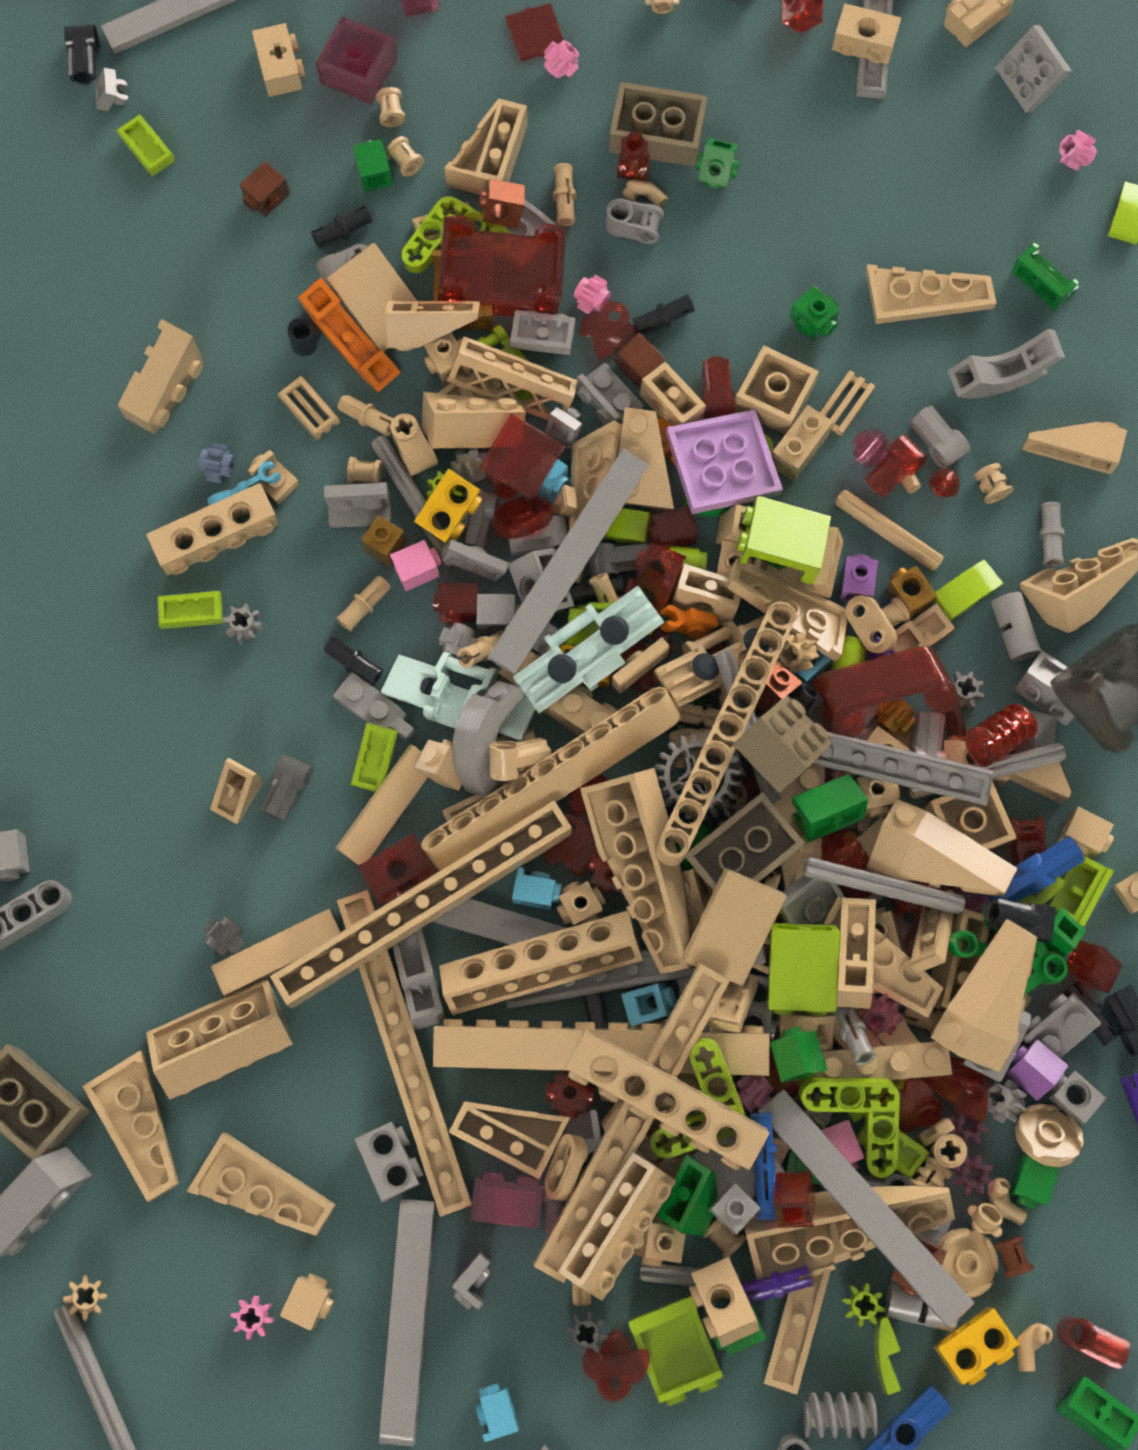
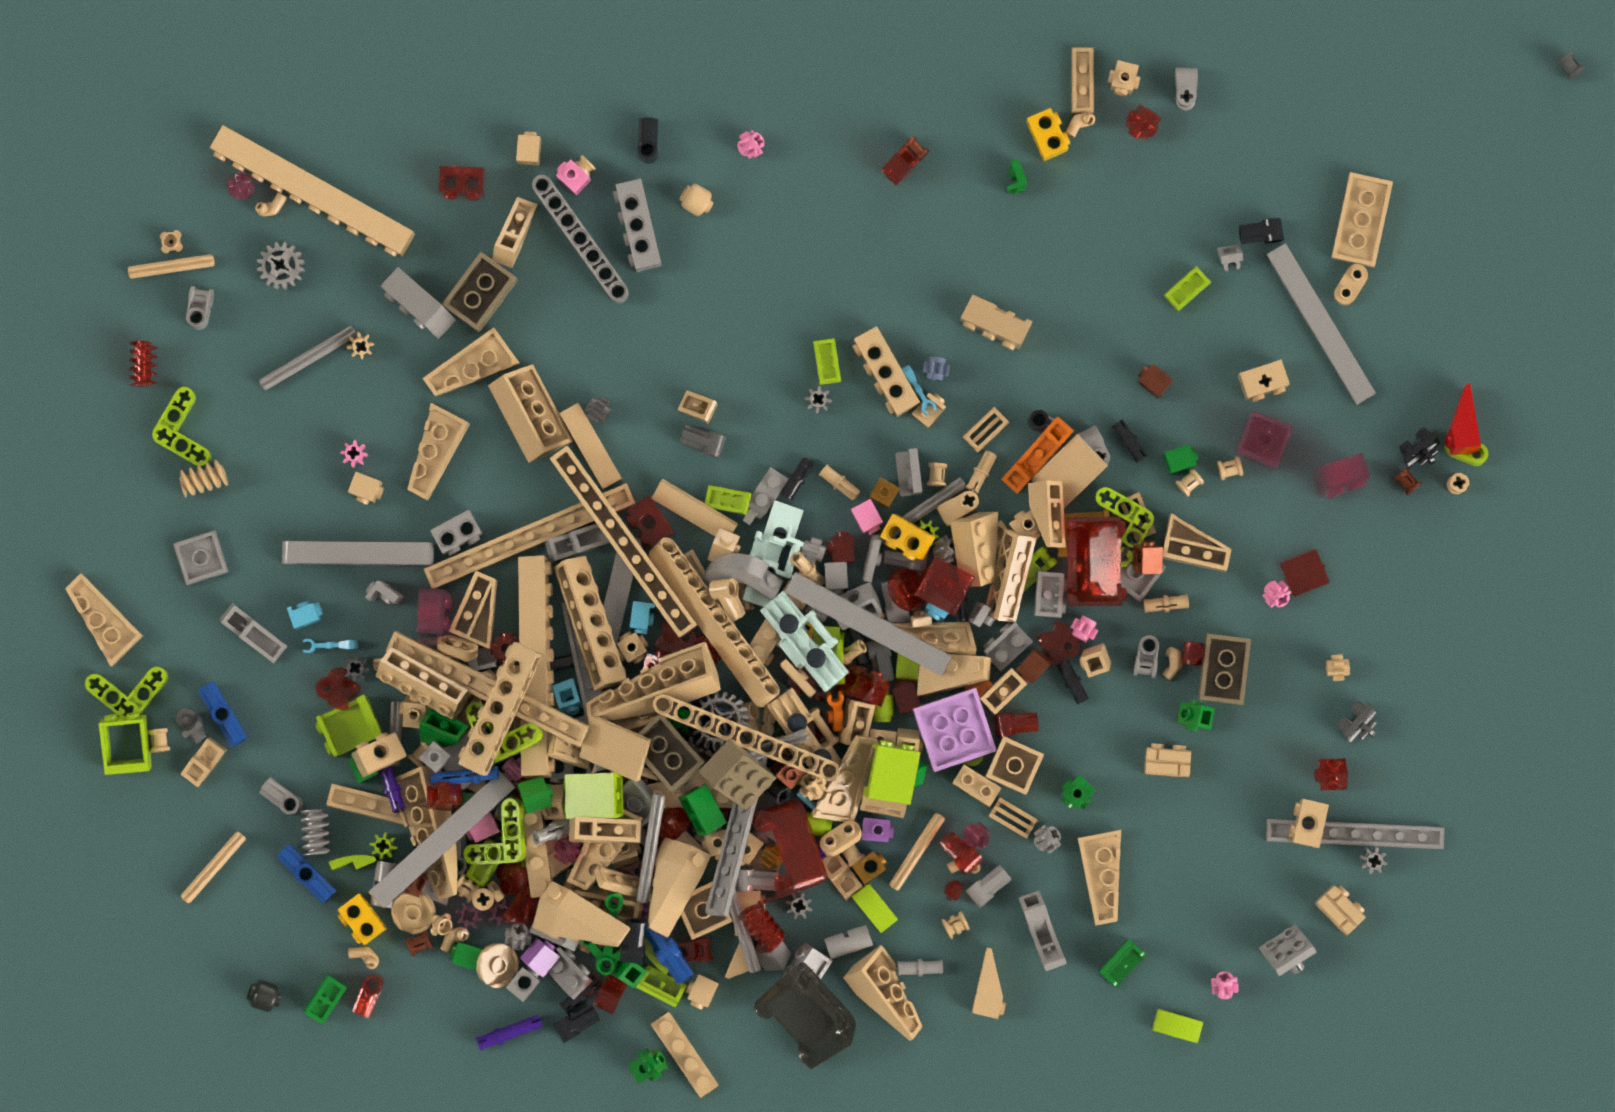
camera: 90 degrees right, 10 degrees up
none -> medium azure piece [303,639,358,653]
none -> light grey gear [1034,824,1061,854]
none -> tan brick [1079,643,1111,678]
none -> tan brick [1144,743,1191,778]

